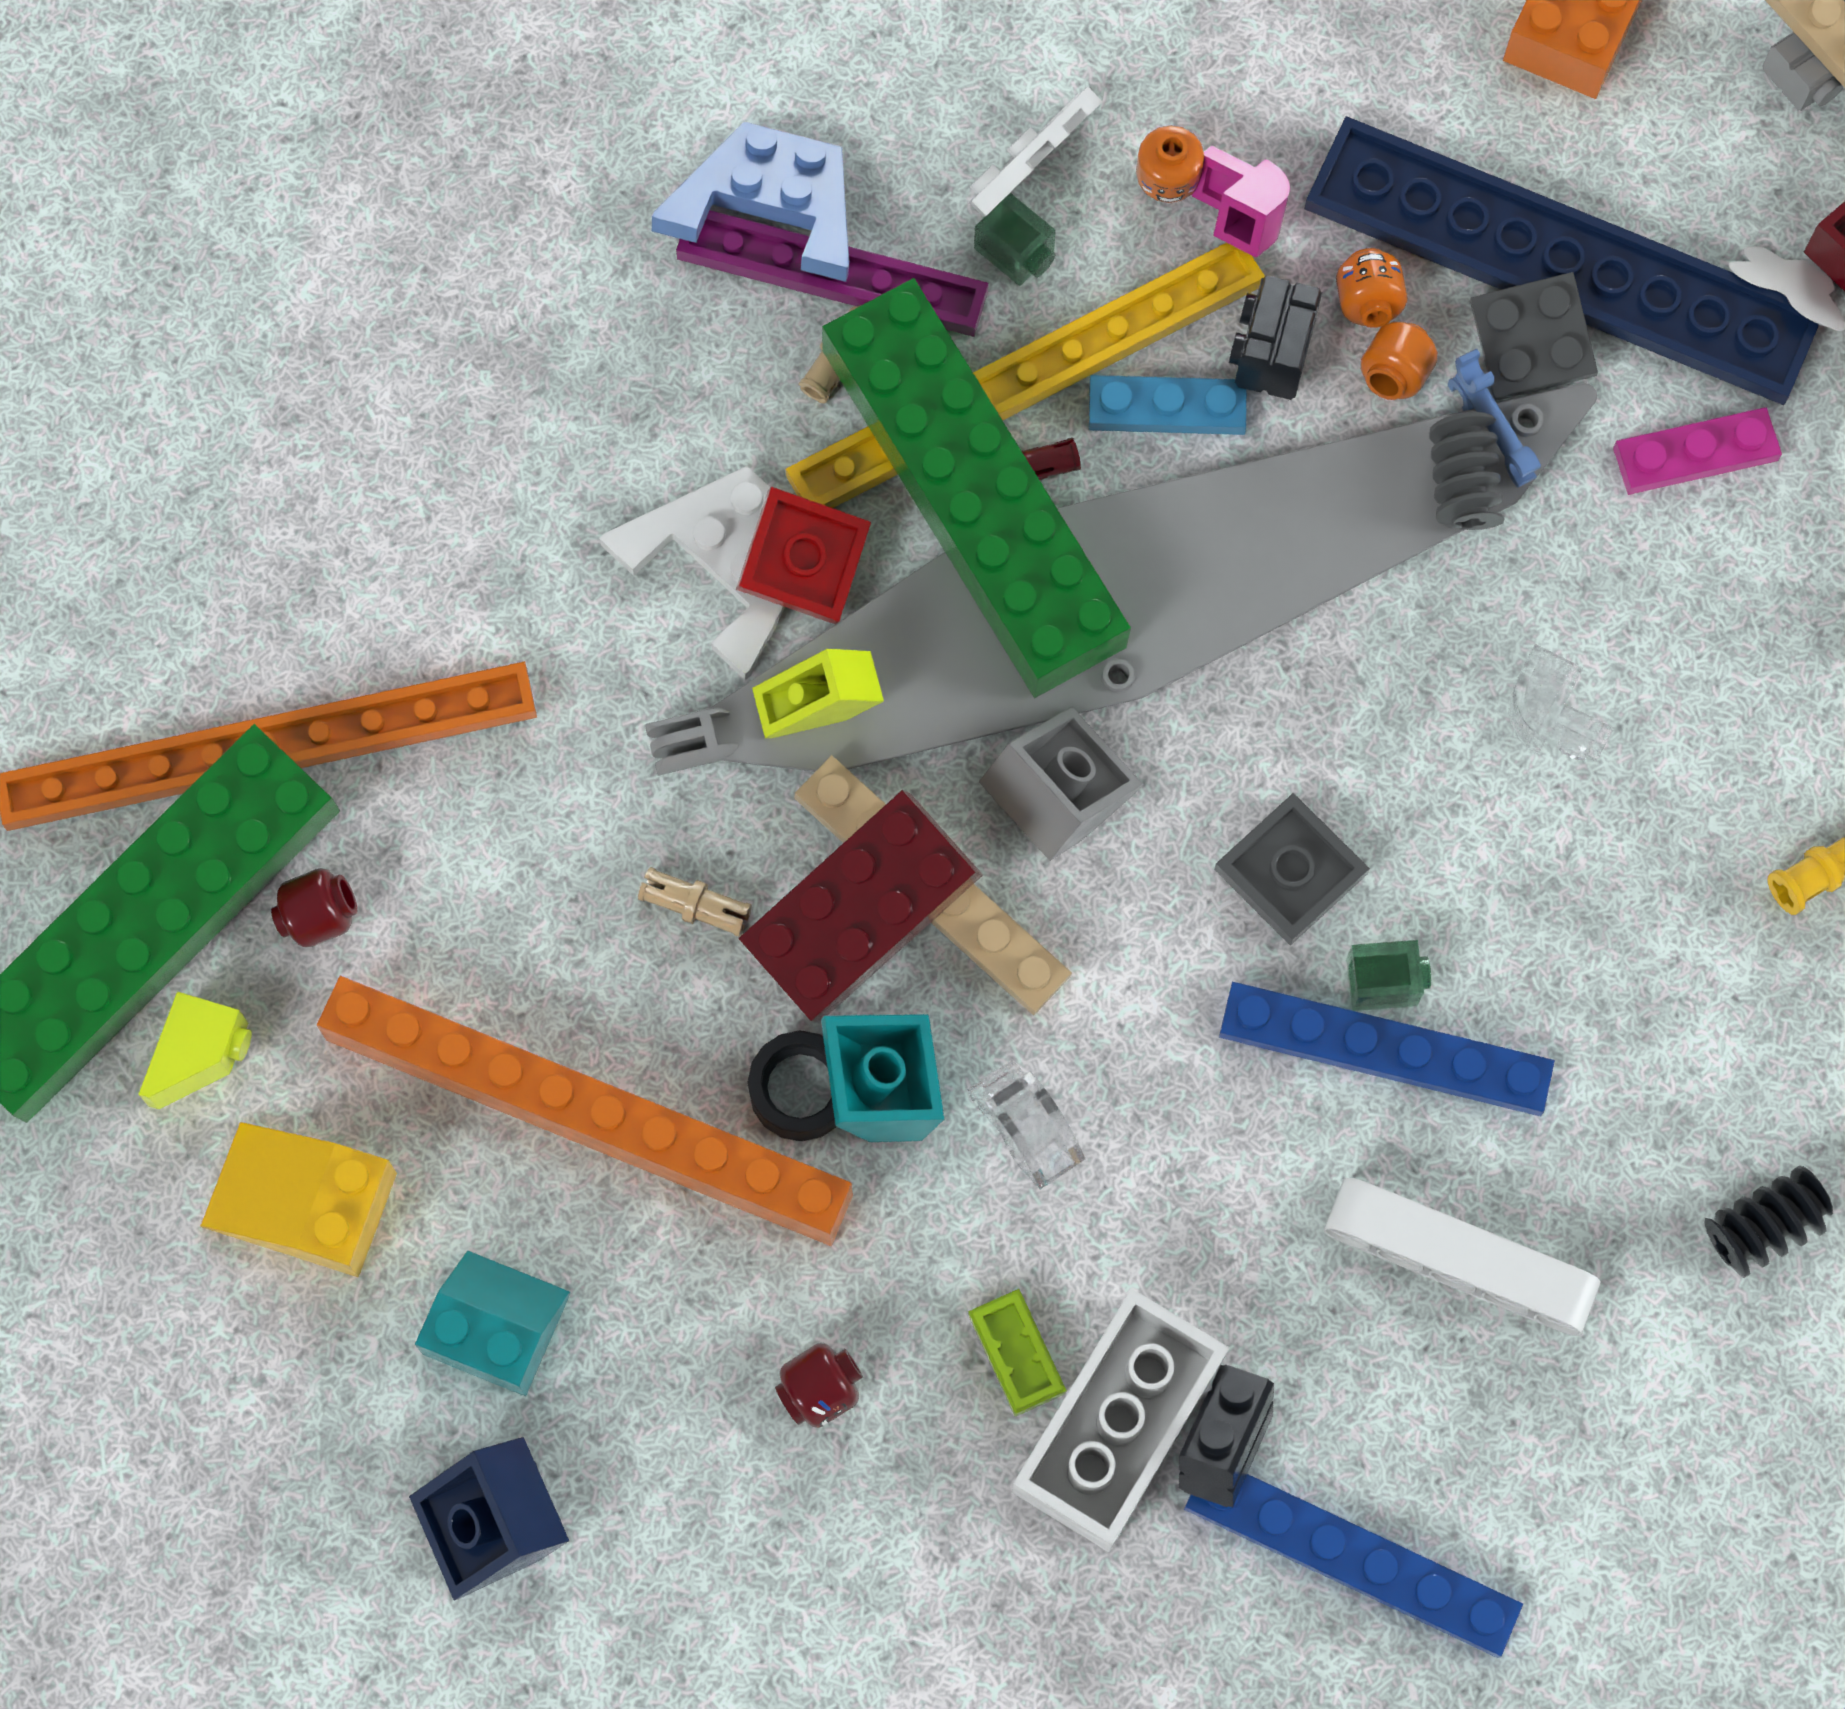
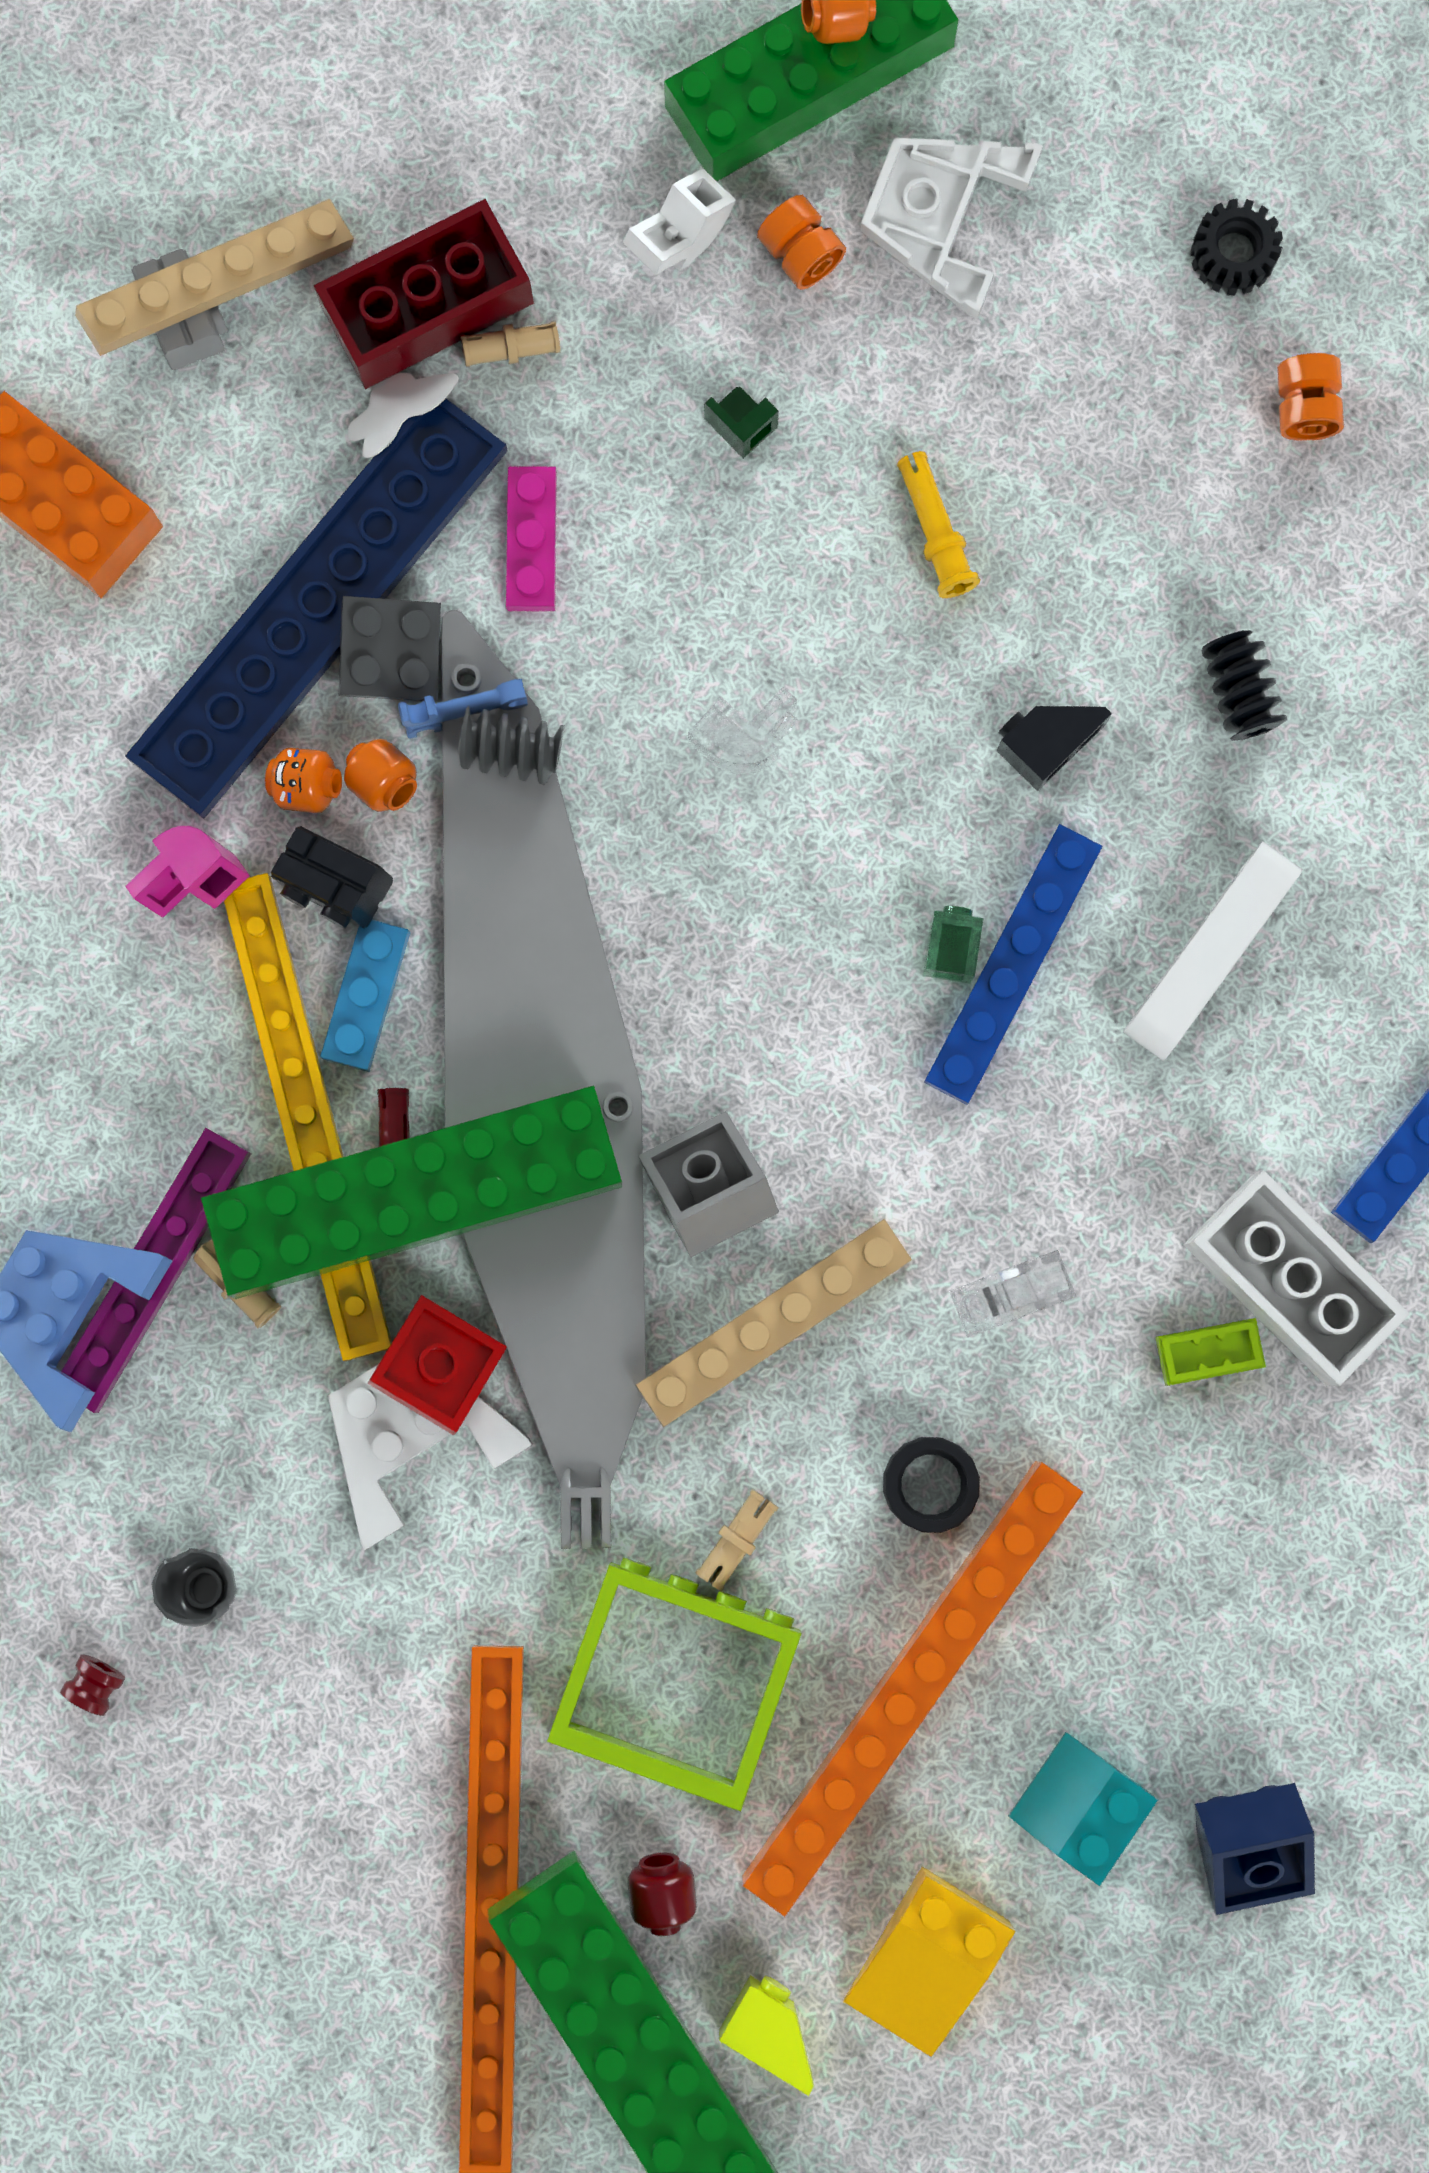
camera: 75 degrees left, 10 degrees up
dark red brick [738,790,983,1021] -> none
neon yellow slope [752,649,884,738] -> none
dark red head [775,1343,863,1428] -> none
teal slope [821,1014,945,1143] -> none
white wing [969,86,1102,217] -> none
clear green brick [974,193,1056,286] -> none
orange head [1136,125,1204,203] -> none
black brick [1179,1365,1274,1507] -> none
dark grey plate [1214,793,1370,946] -> none
none -> dark red wheel [60,1654,125,1716]
none -> dark grey hair [151,1548,237,1627]
none -> lime window [547,1557,802,1812]
none -> black slope [997,706,1112,791]

